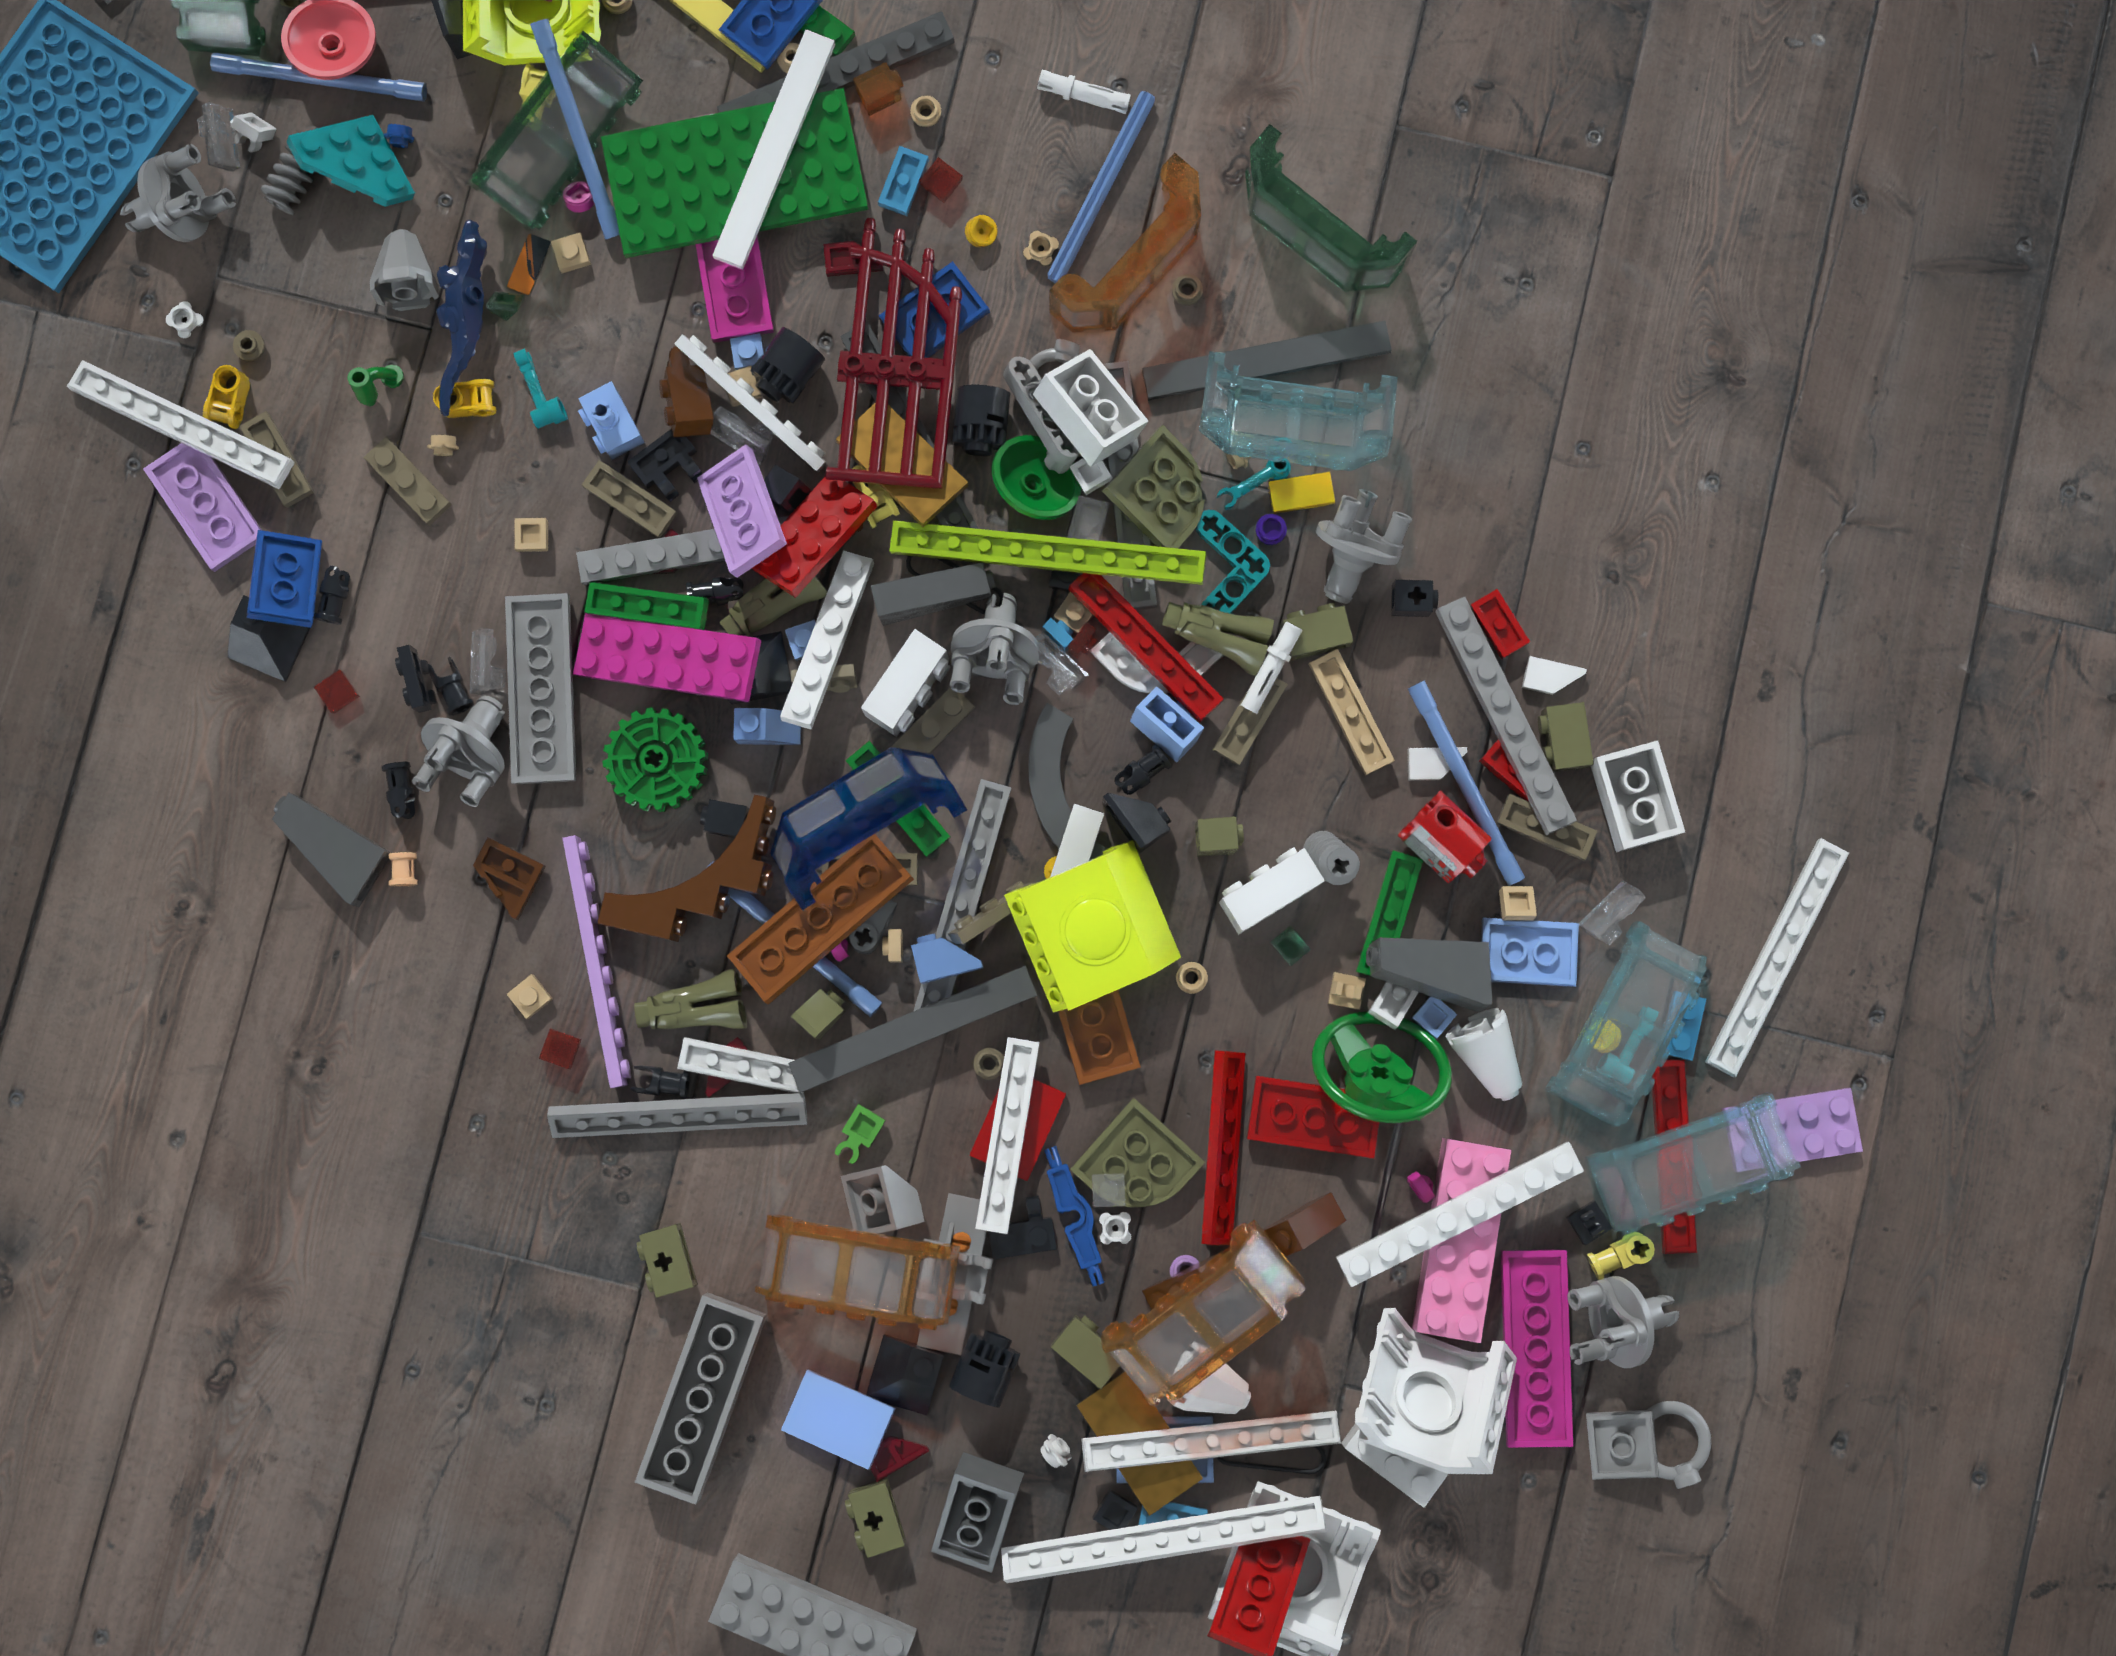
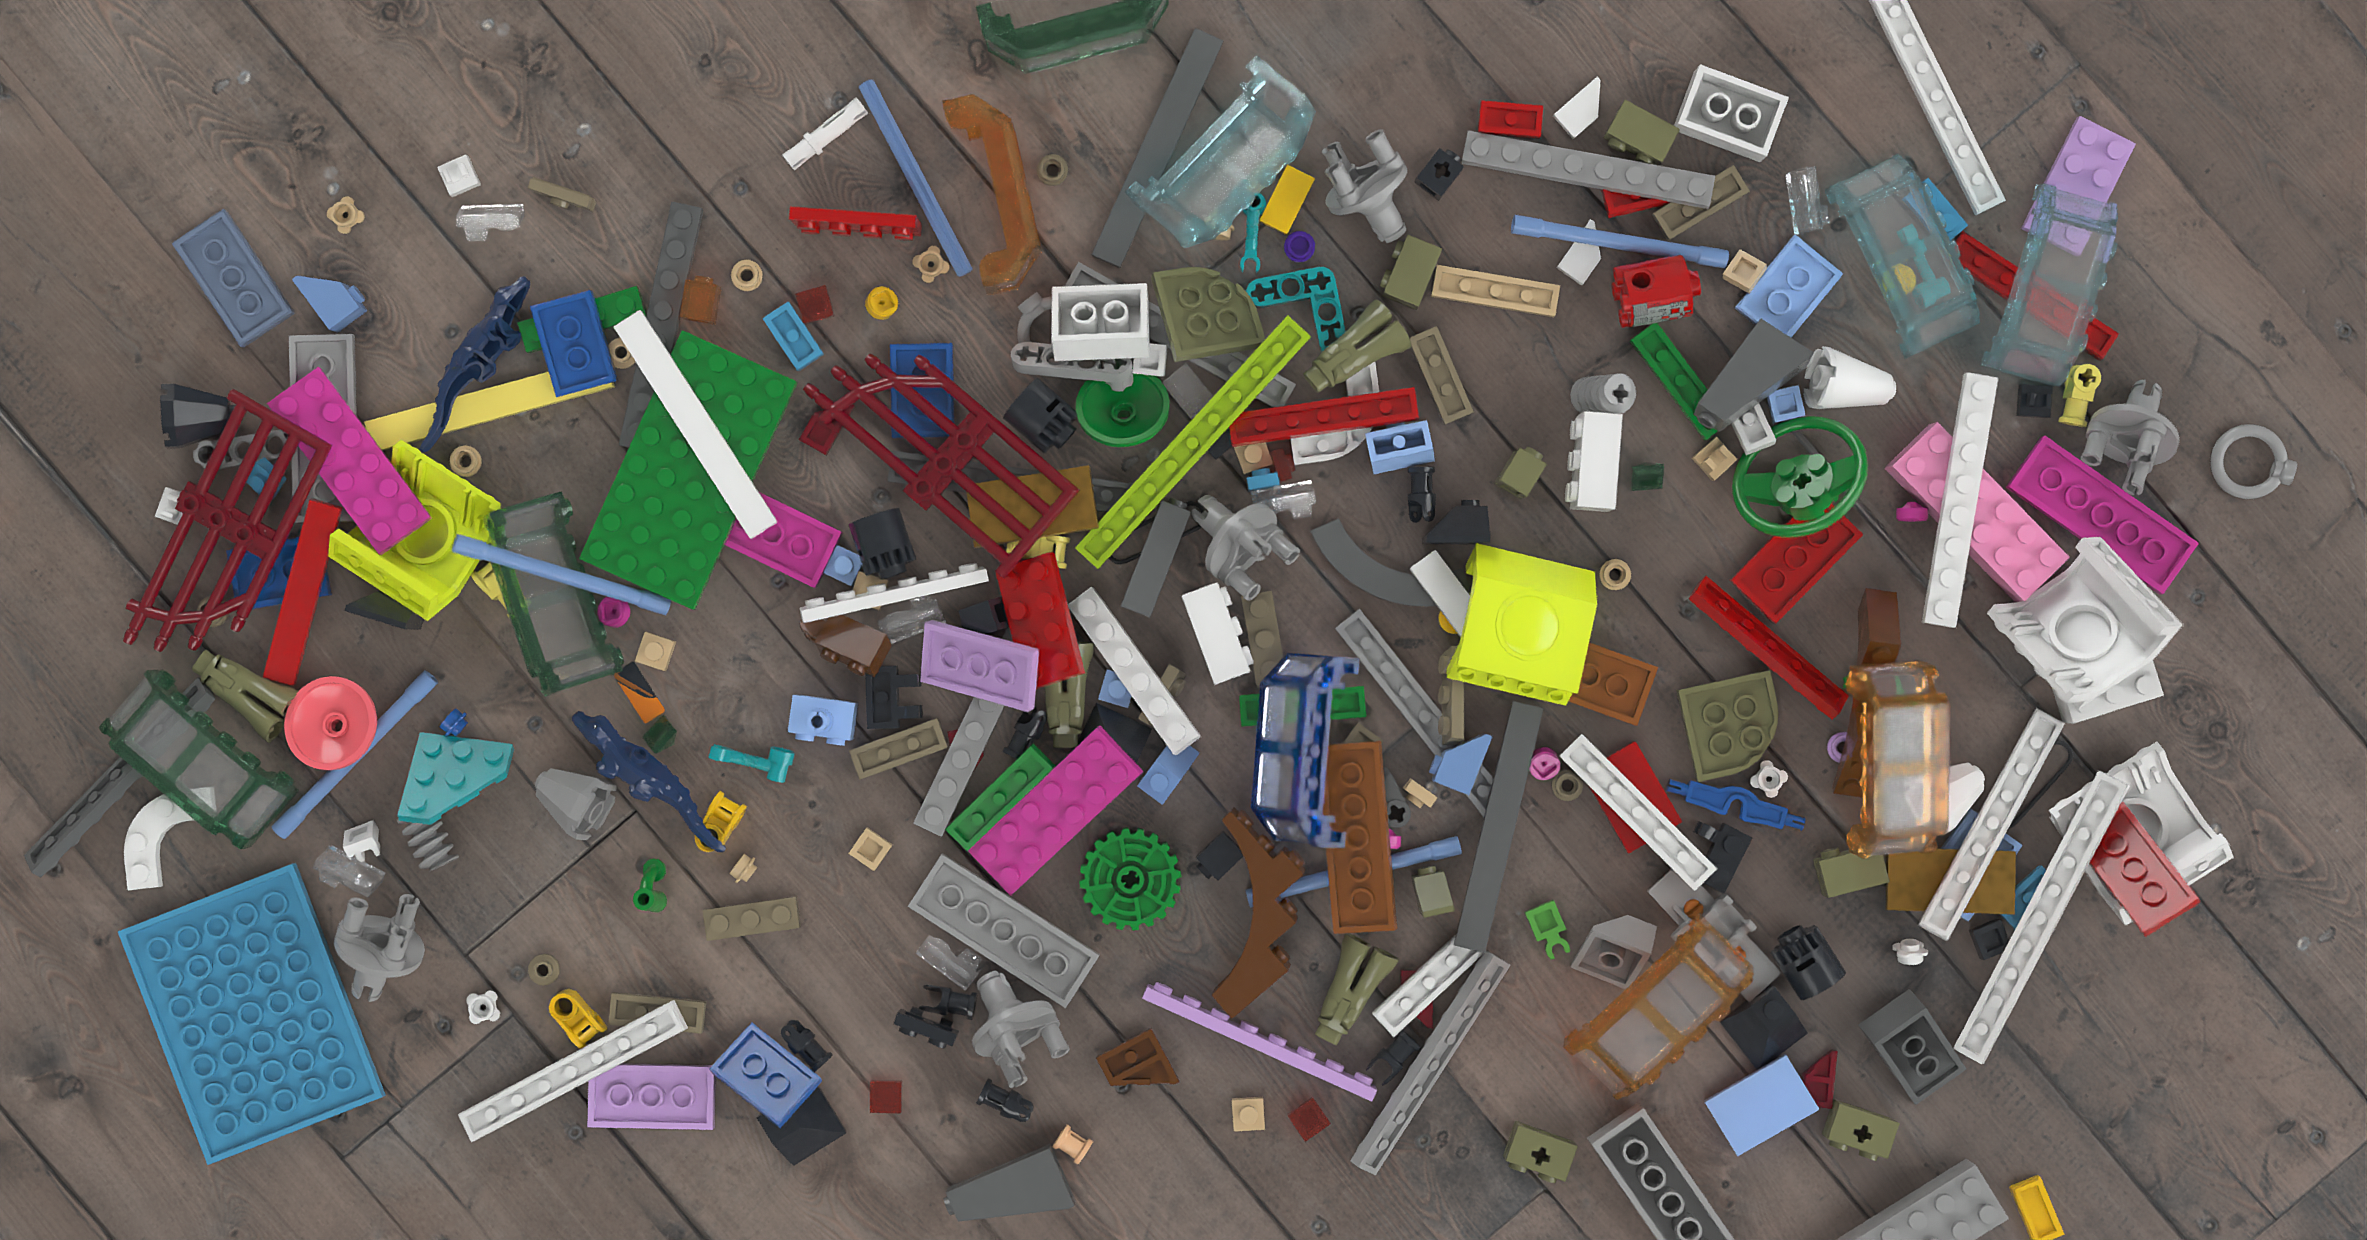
camera: 60 degrees left, 5 degrees up
clear plate [1092,1173,1126,1207] -> none
white pin [1241,622,1303,714] -> none
light grey tile [1586,1410,1659,1480] -> none
none -> red plate [789,206,922,241]
none -> dark pink tile [1529,747,1560,780]

